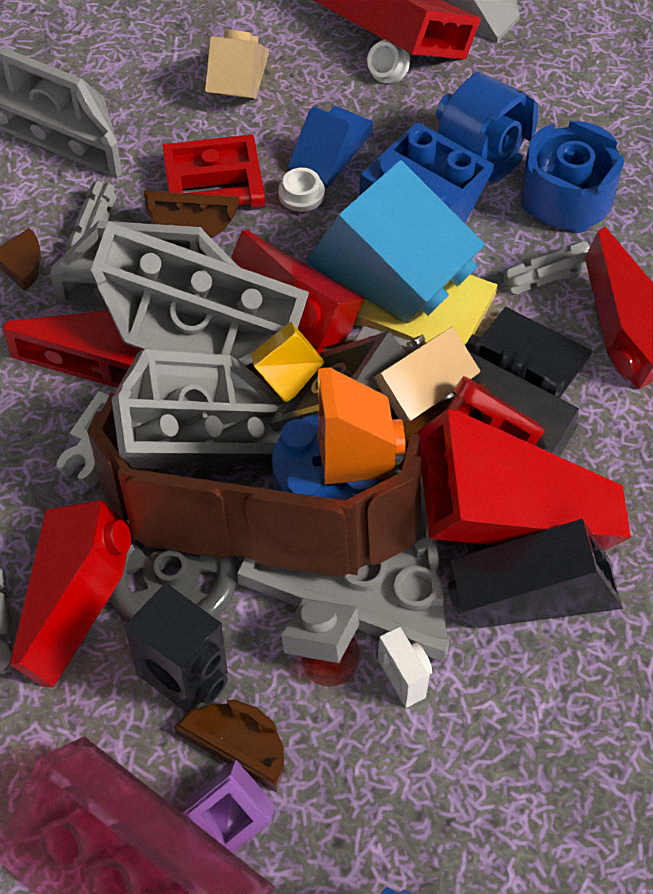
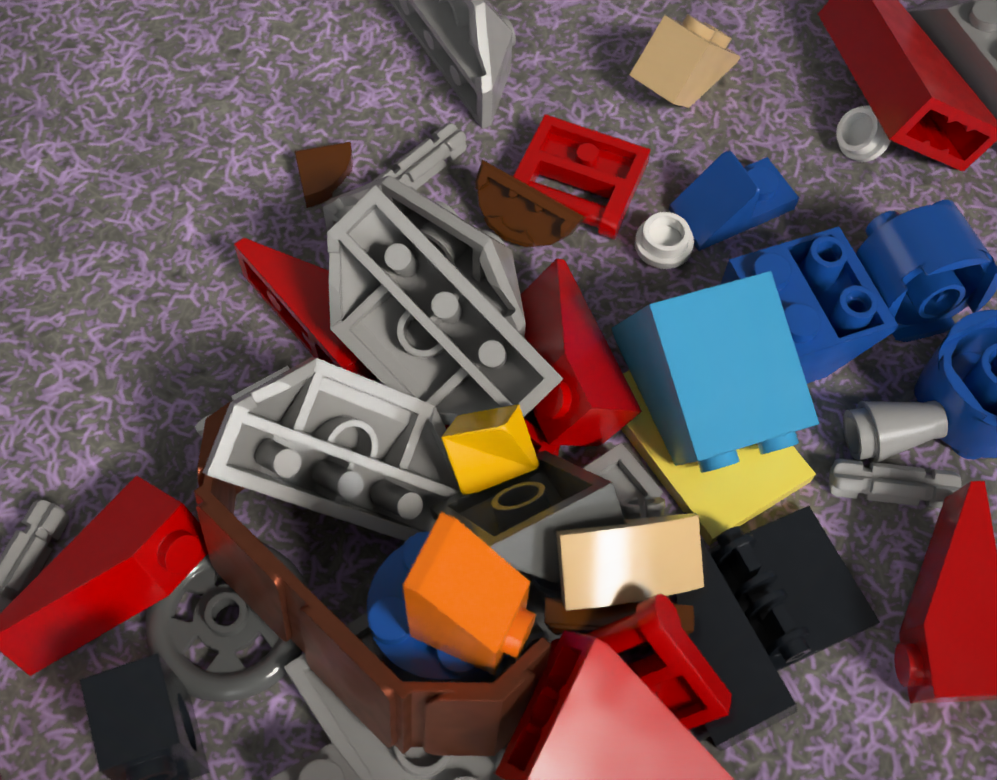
camera: 30 degrees right, 5 degrees up
none -> light grey cone [843,400,948,463]

